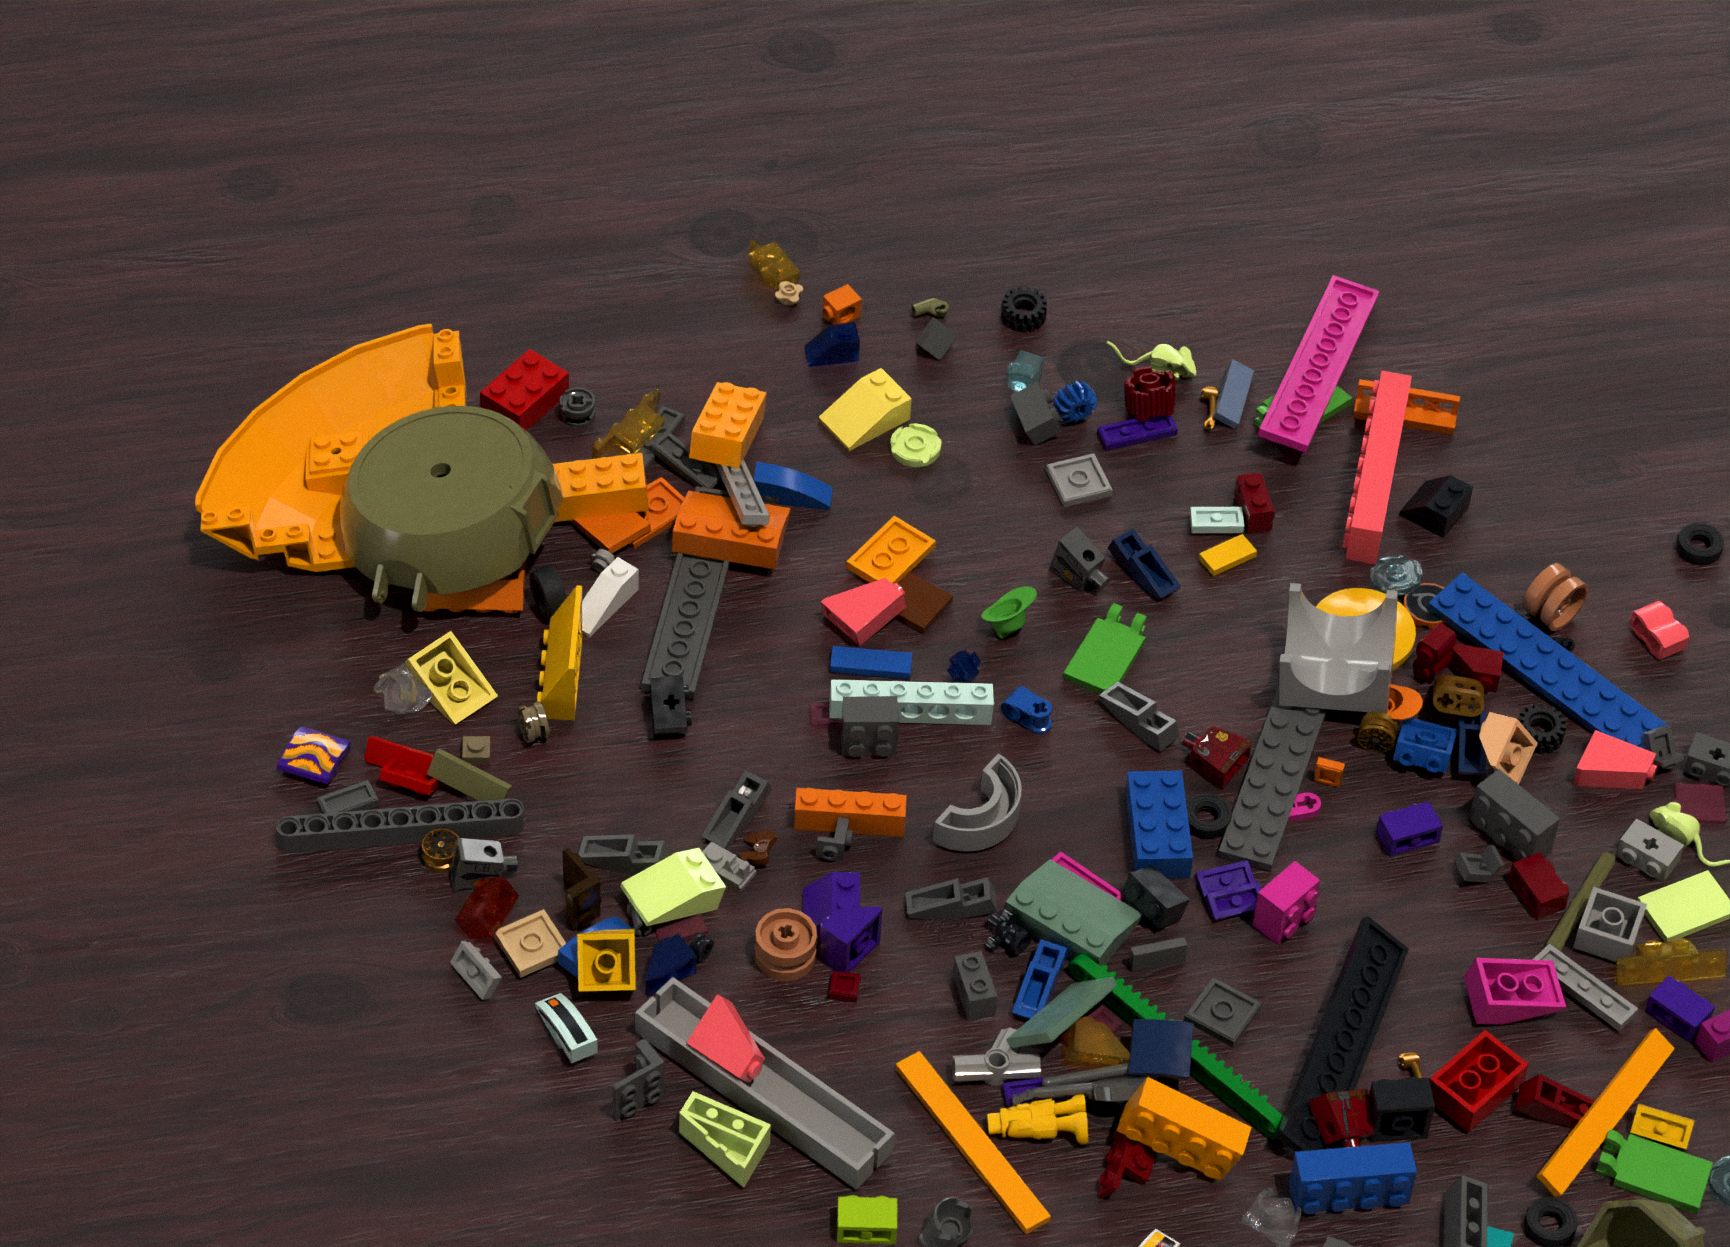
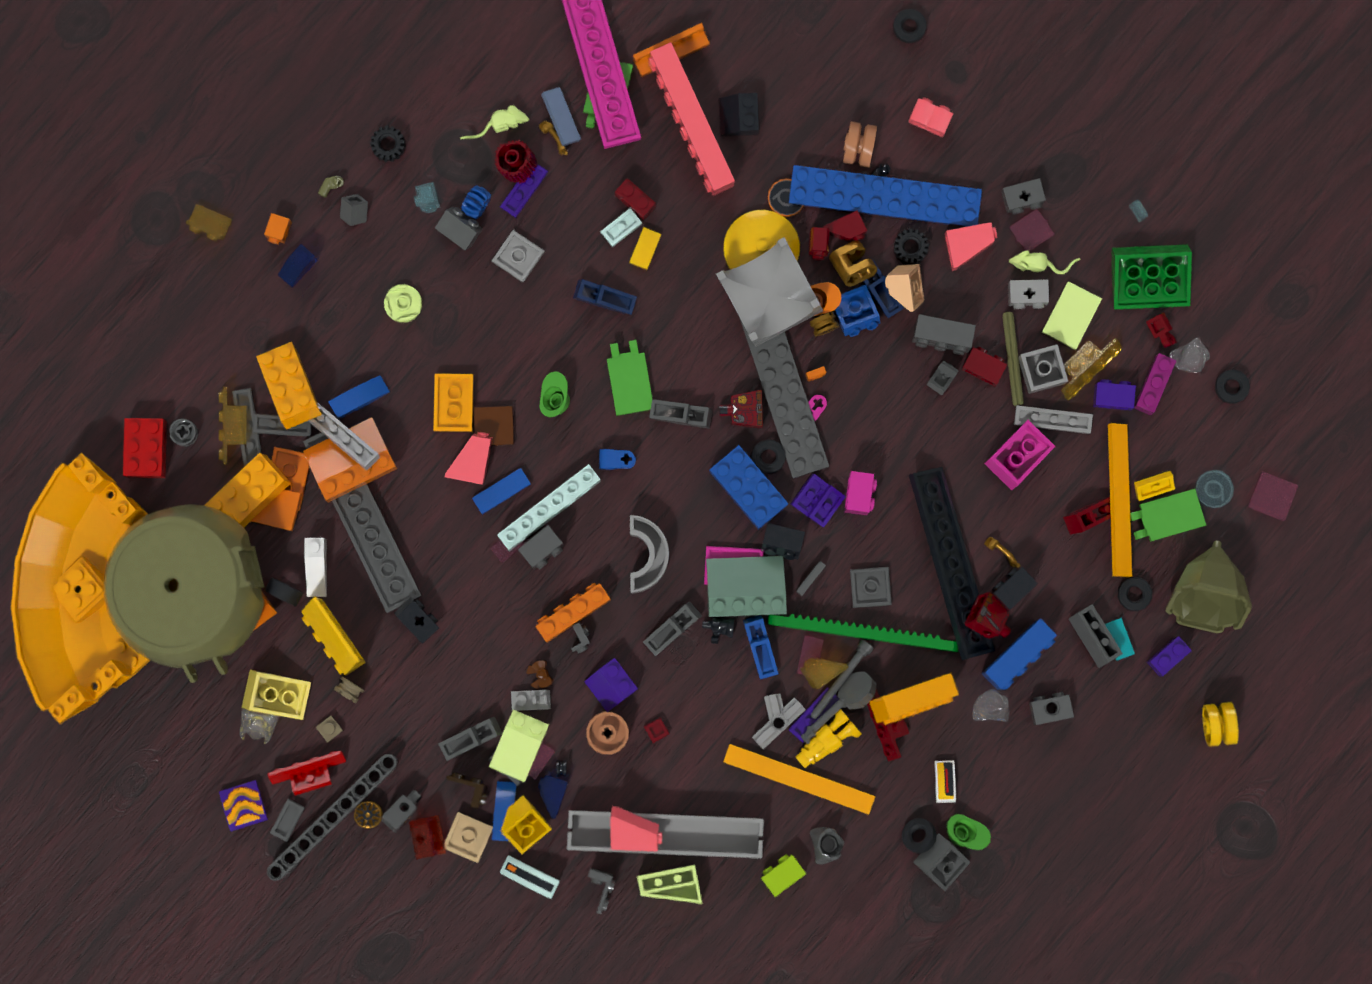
camera: 35 degrees left, 35 degrees up
olive tile [427,748,512,801] -> none
light grey plate [450,941,502,1000] -> none
light grey plate [590,549,615,573] -> none
dark grey slope [701,770,772,849] -> none
tan plate [775,281,803,306] -> none
light yellow slope [818,368,912,451] -> none
dark purple slope [818,906,883,973] -> none
clear blue gear [947,649,981,683] -> none
dark grey brick [953,951,997,1021] -> none
sand green tile [1007,977,1117,1048] -> none
dark grey torso [1049,527,1110,591] -> none
dark blue slope [1128,1019,1194,1081] -> none
clear light blue tile [1370,555,1423,595] -> none
dark purple brick [1376,801,1443,857] -> none
red brick [1429,1030,1529,1133] -> none
dark grey bracket [1643,725,1685,769] -> none

